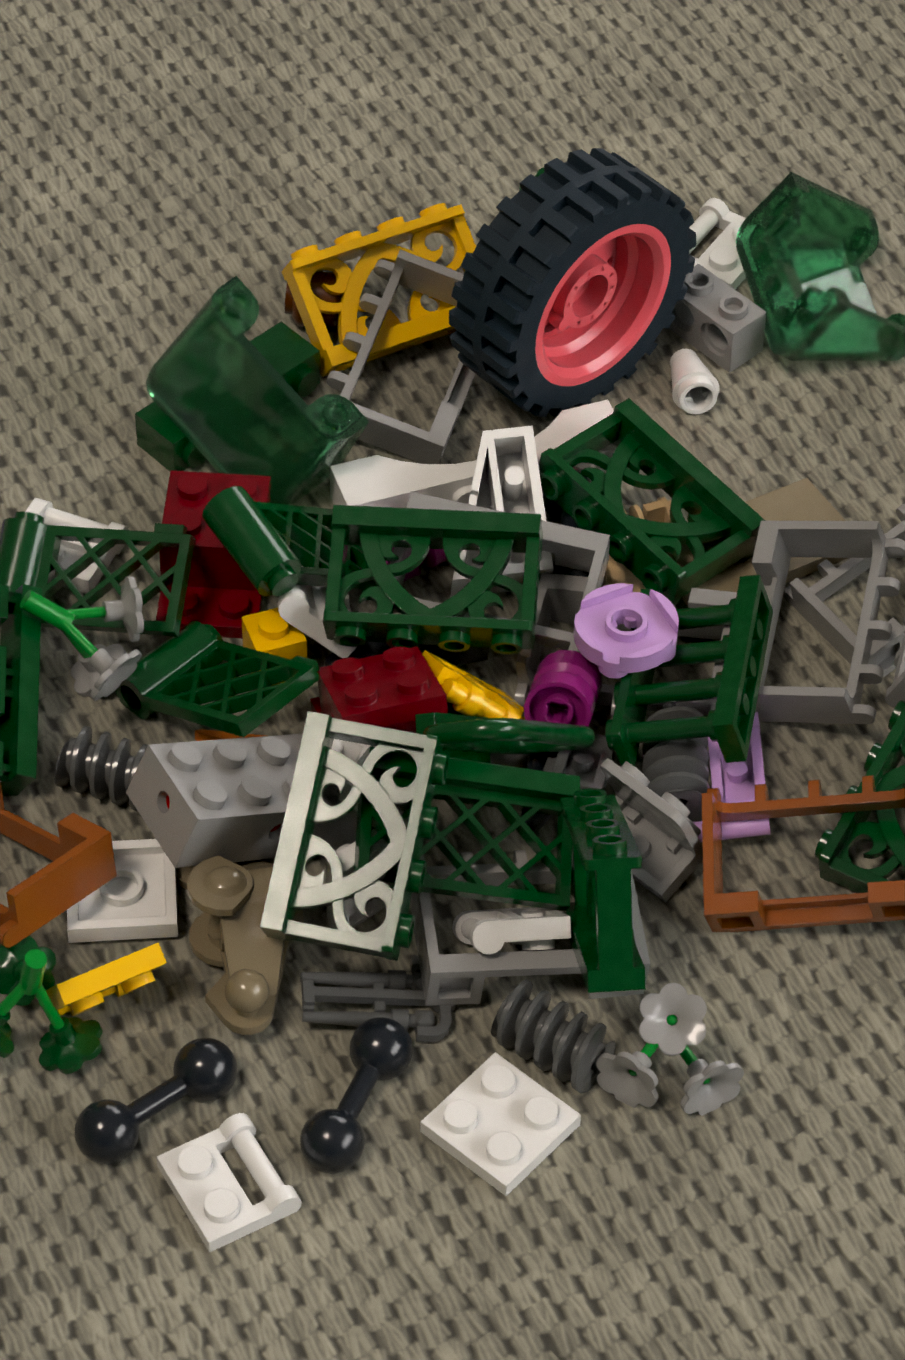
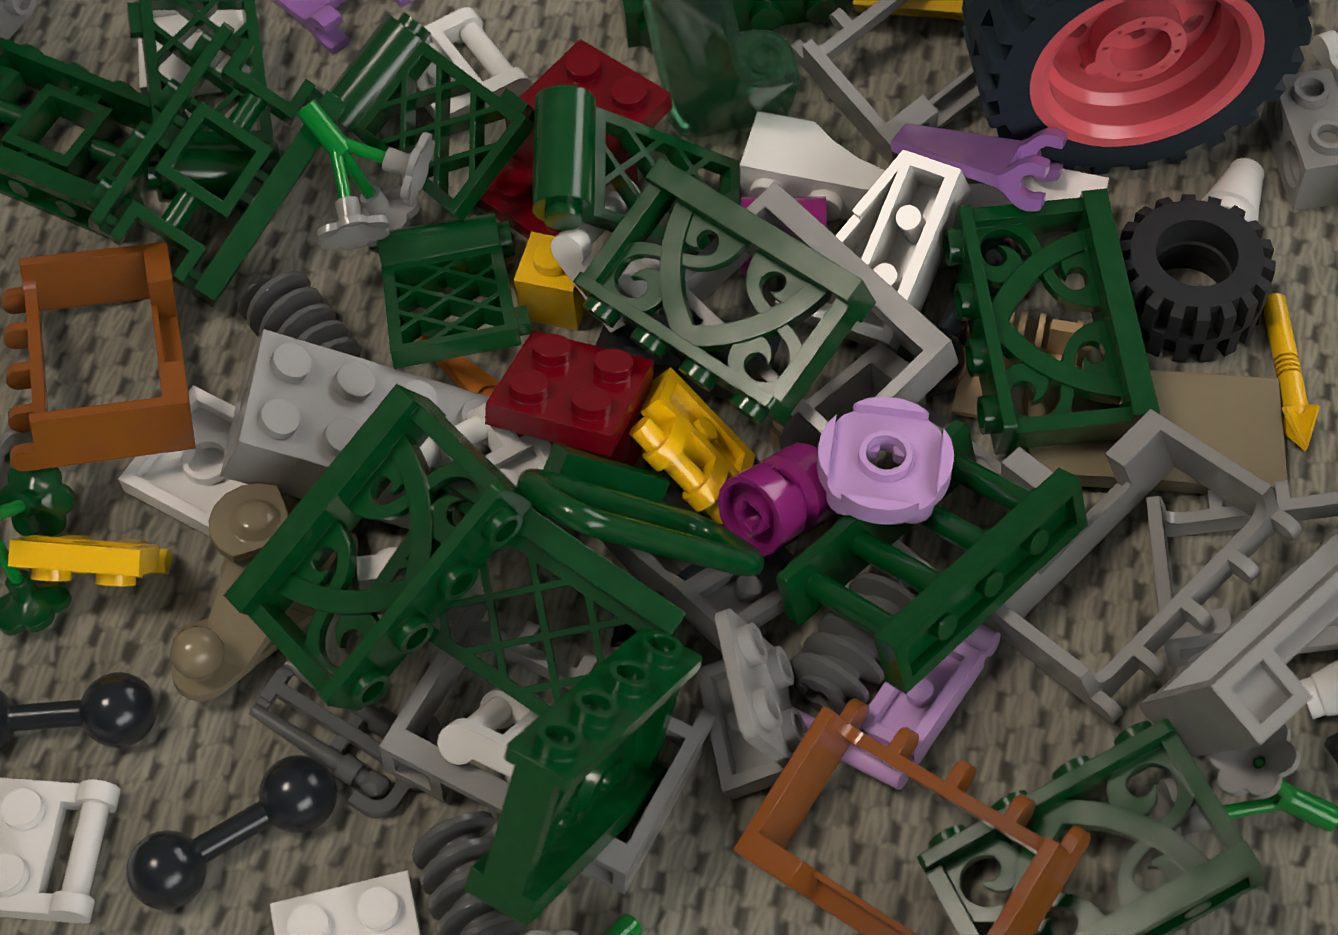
camera: 40 degrees right, 10 degrees up
none -> medium lavender flag [891,123,1067,212]
none -> black tyre [1119,194,1276,363]
none -> yellow piece [1263,293,1321,452]

